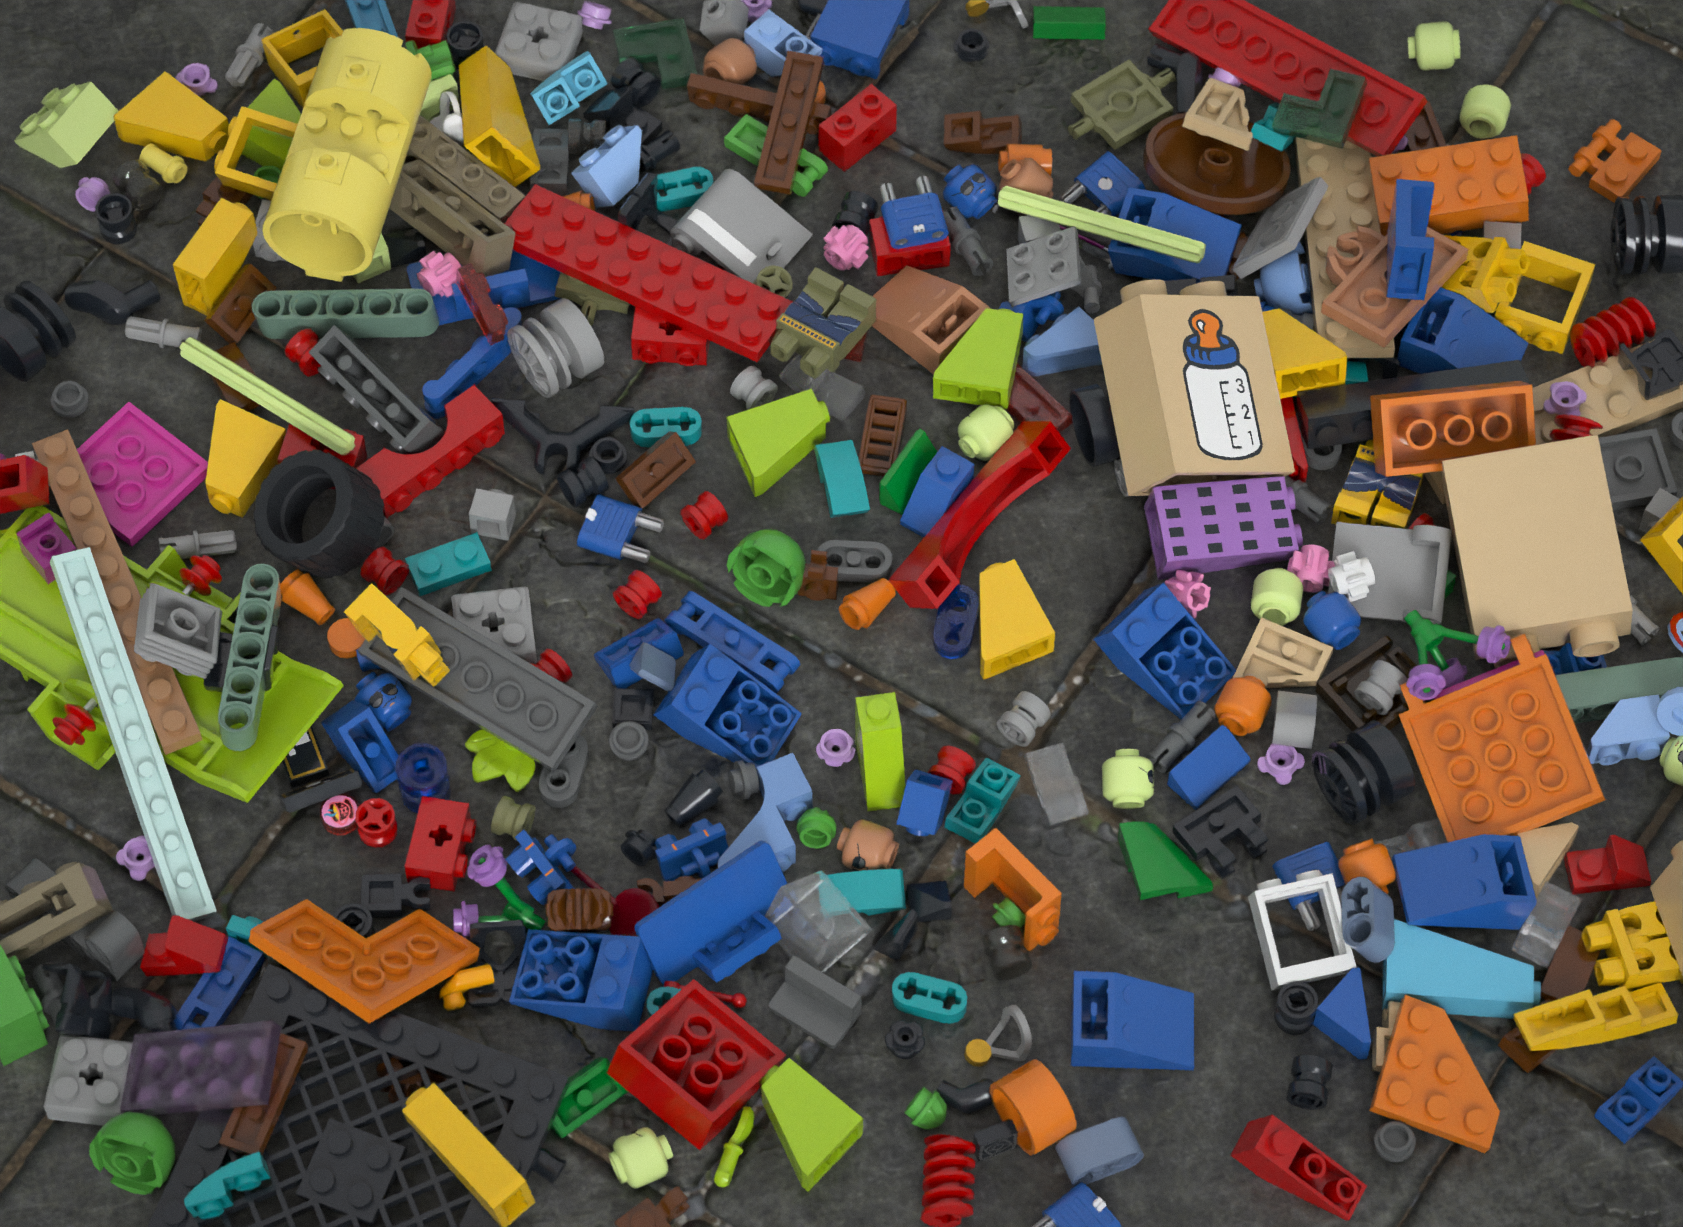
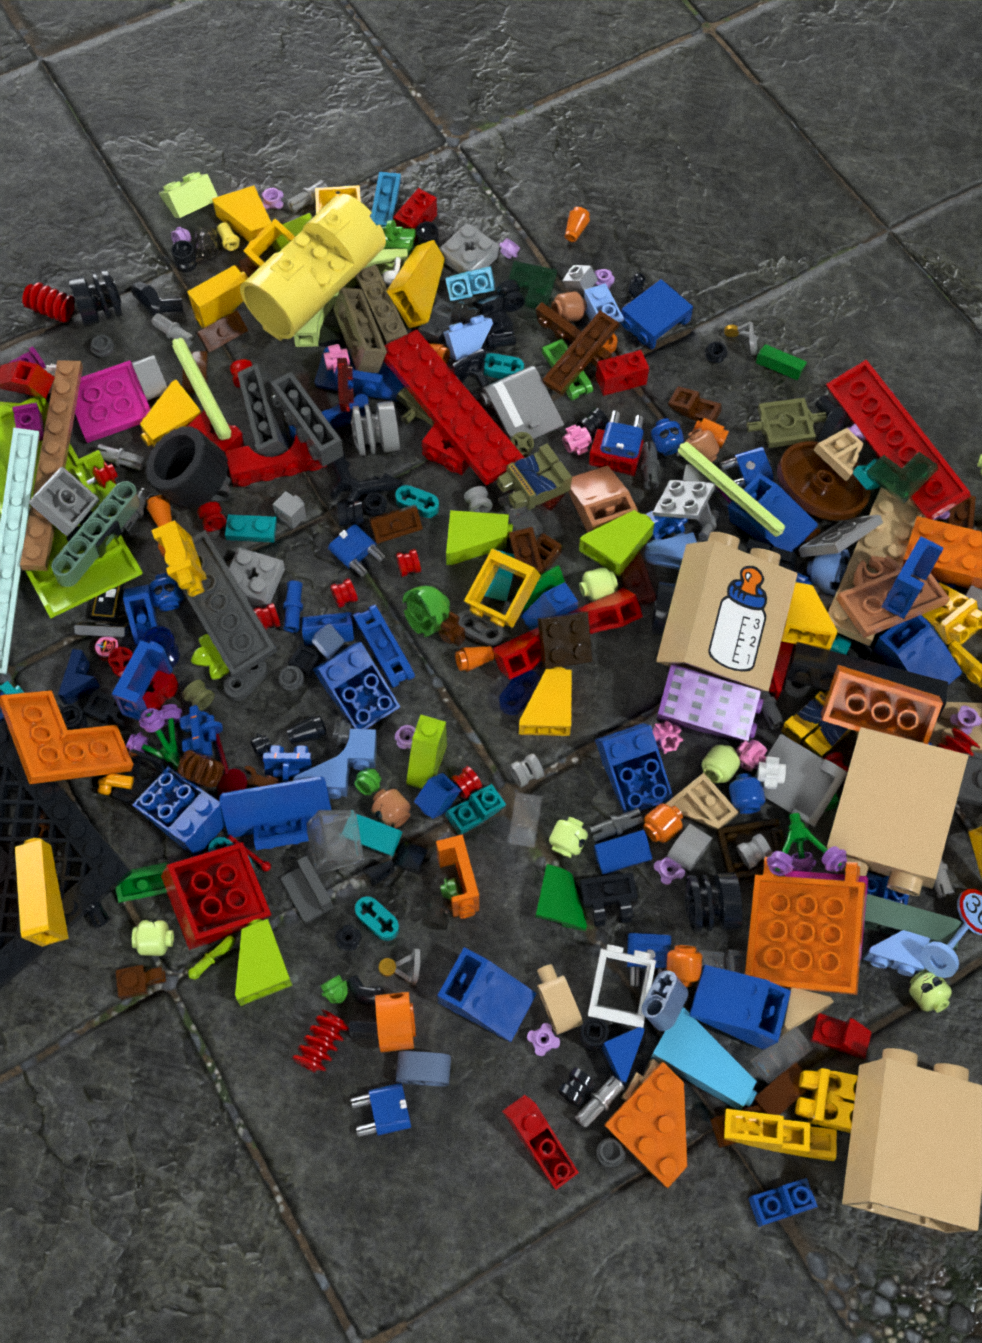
camera: 25 degrees right, 5 degrees up
sand green beam [252,288,440,339] -> none
none -> dark blue slope [58,649,100,705]
none -> blue panel [112,640,173,721]
none -> light grey beam [132,355,167,401]
none -> dark grey brick [271,372,344,467]
none -> blue pin [283,581,303,633]
none -> yellow window [464,549,541,628]
none -> reddish brown plate [509,527,544,580]
none -> lavender plate [527,1023,560,1056]
none -> dark brown plate [537,611,592,669]
none -> tan piece [537,964,583,1035]
none -> light grey axle [575,1076,625,1127]

